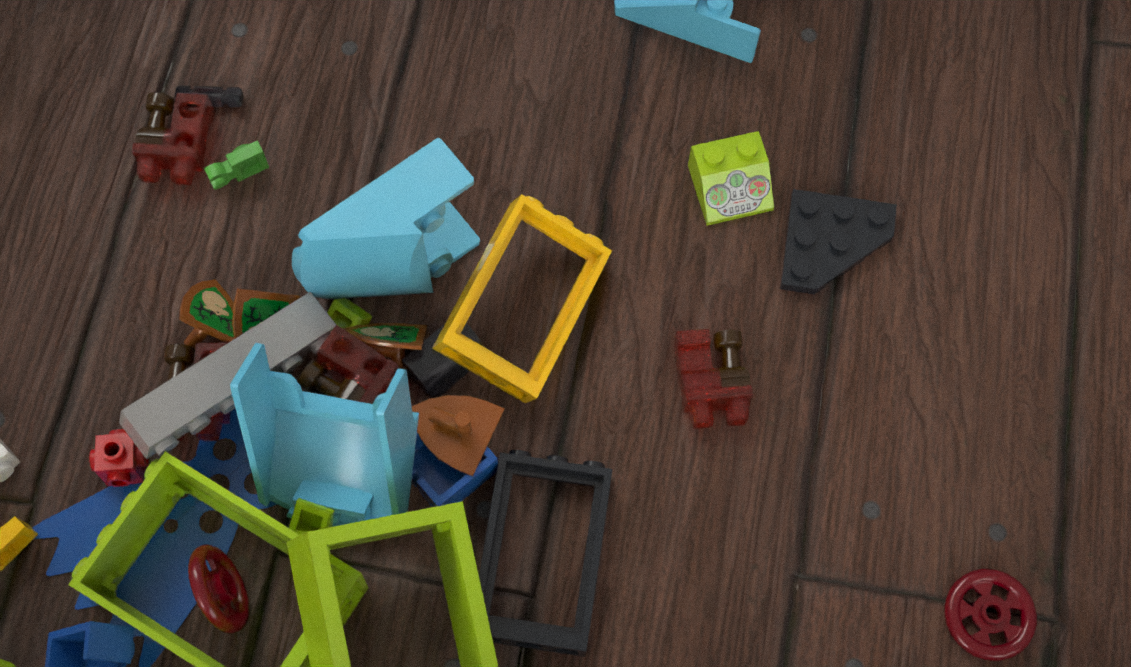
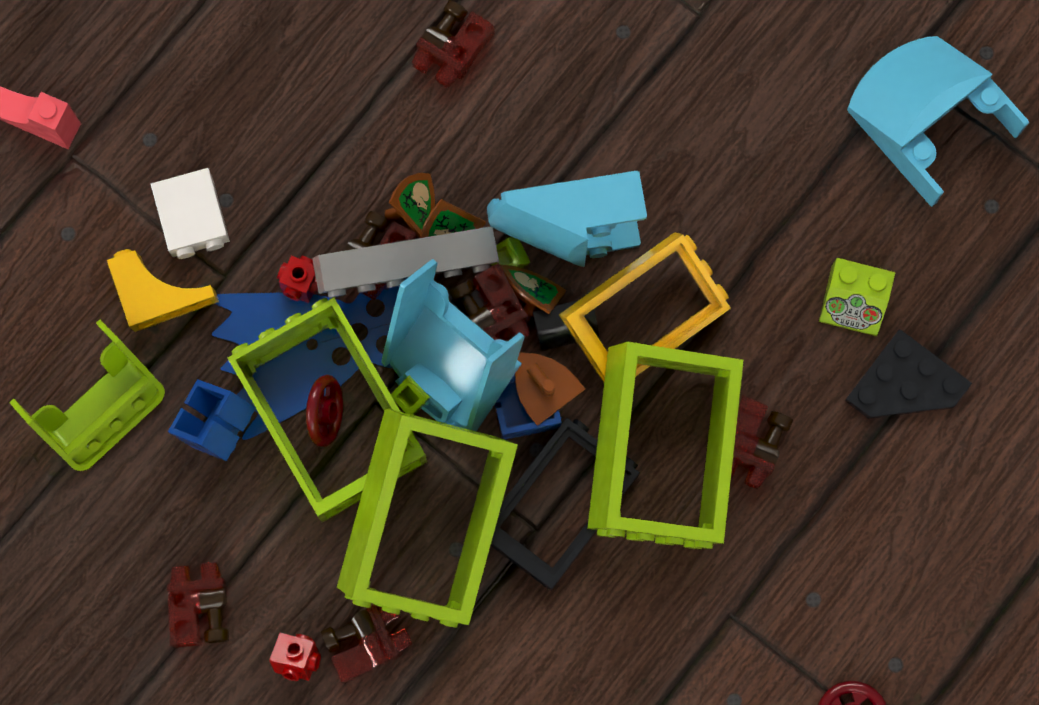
camera: 30 degrees right, 10 degrees up
black axle [175,85,244,107] -> none
bright green plate [204,140,269,190] -> none
none -> lime door [587,342,744,549]

